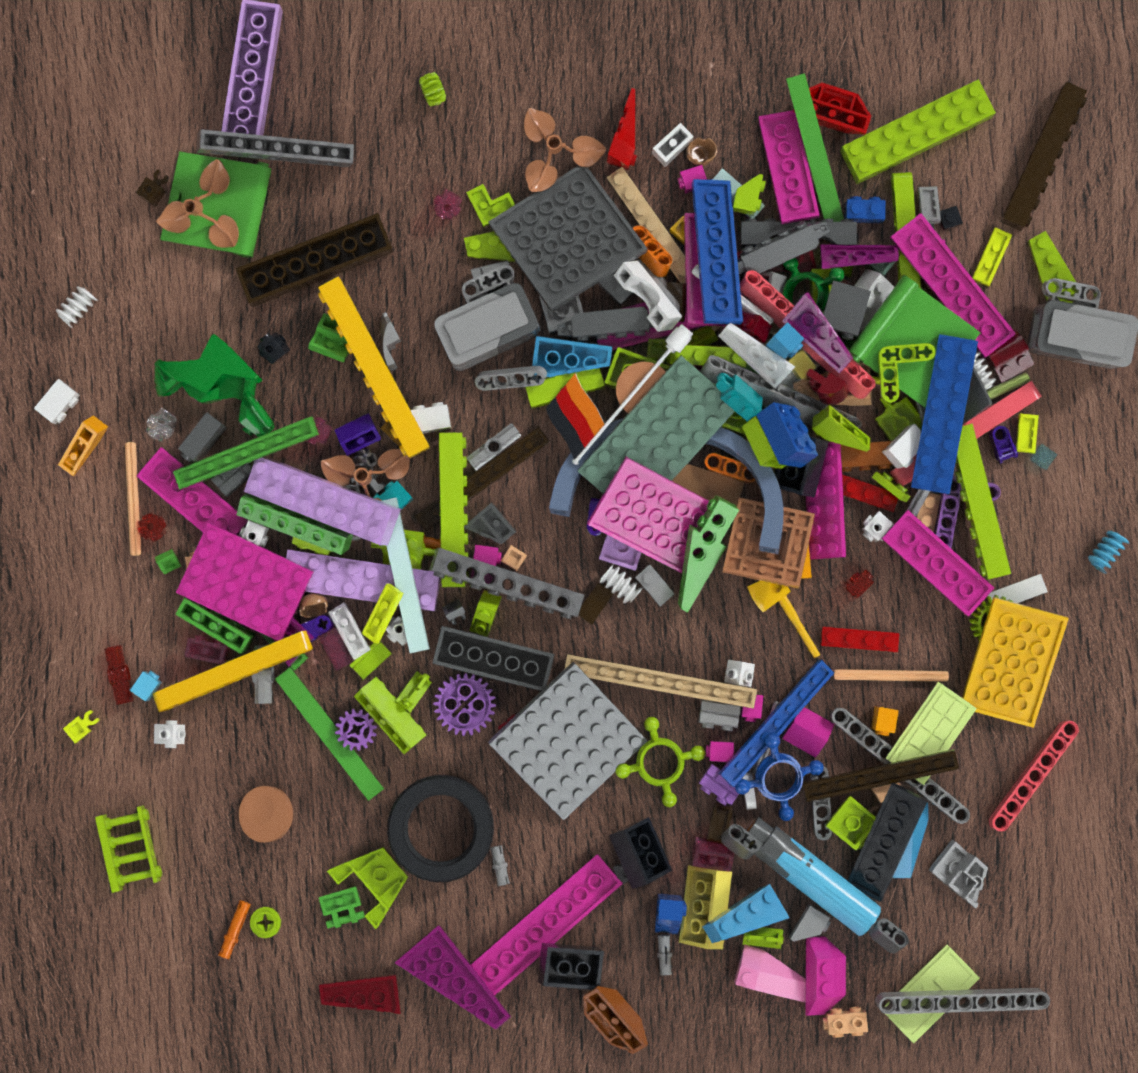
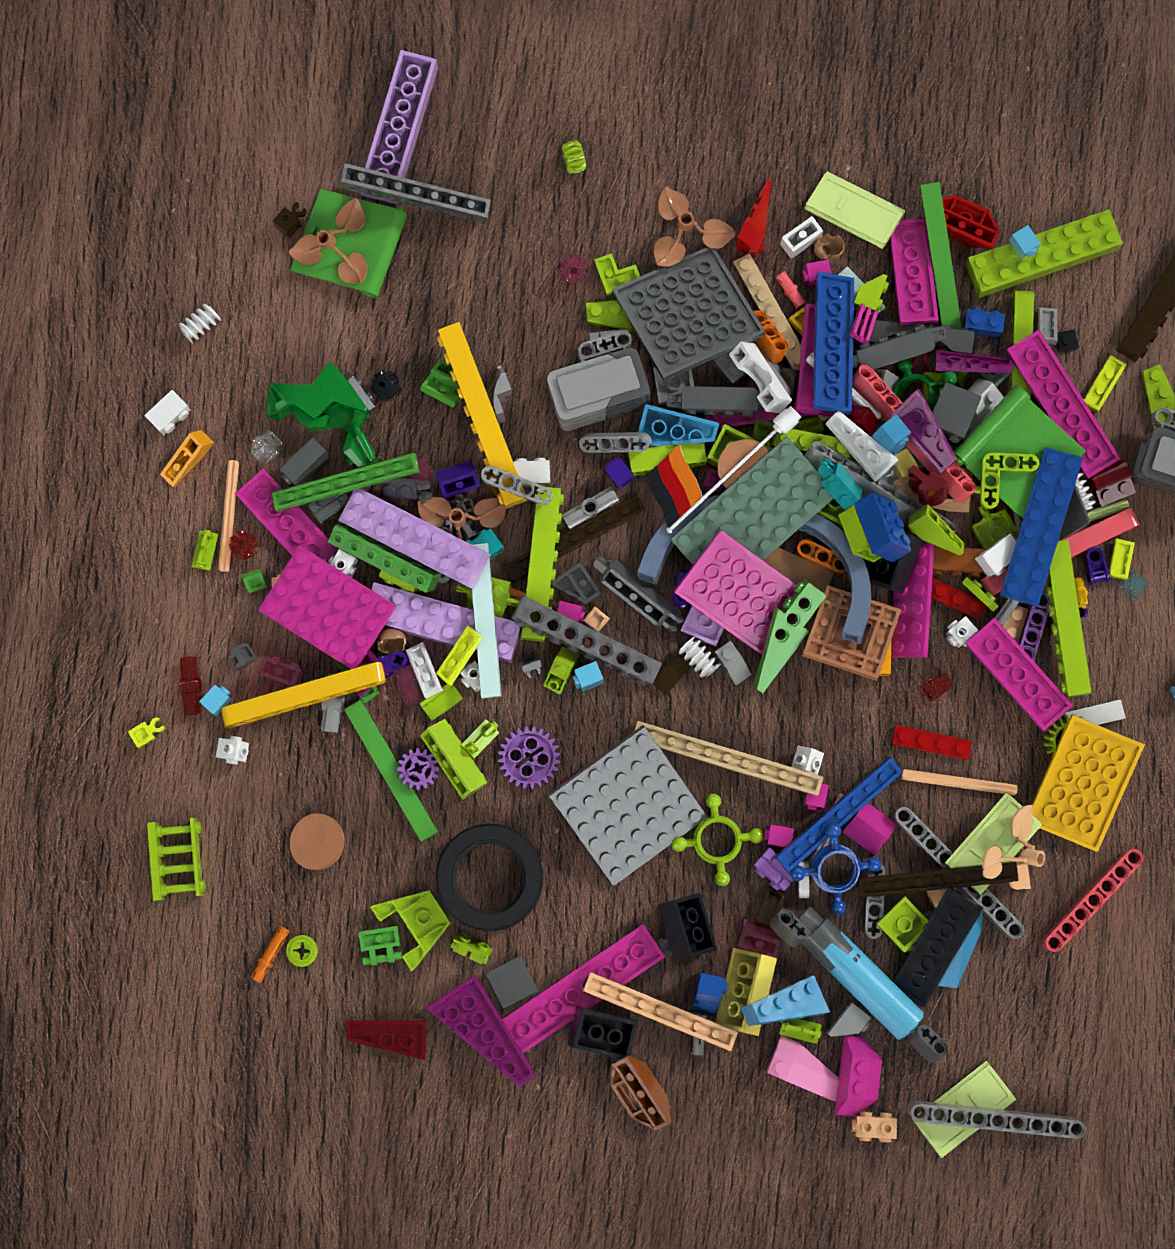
camera: 10 degrees right, 5 degrees down
bright green brick [176,597,256,654] -> none
dark brown brick [235,213,394,307] -> none
dark grey brick [432,626,555,691] -> none
light grey pin [490,845,510,886] -> none
light grey brick [699,699,741,731] -> none
yellow piece [747,580,820,658] -> none
light orange brick [871,706,899,736] -> none
light grey slope [928,840,988,908] -> none
none -> lime hinge [191,530,218,571]
none -> dark grey tile [230,643,257,668]
none -> wing [343,372,375,411]
none -> dark grey hinge [381,478,432,501]
none -> lime hinge [450,932,493,965]
none -> light grey beam [481,466,552,505]
none -> dark grey tile [486,956,539,1009]
none -> medium azure brick [573,661,604,692]
none -> light nougat plate [583,973,738,1051]
none -> dark grey hinge [593,556,684,632]
none -> dark purple brick [605,458,634,490]
none -> dark pink tile [703,468,724,493]
none -> coral pin [776,271,806,309]
none -> yellowish green piece [804,171,905,249]
none -> dark pink tile [849,303,878,344]
none -> light nougat plant [982,805,1045,889]
none -> medium azure brick [1009,225,1041,259]
none -> yellow axle [1075,577,1088,609]

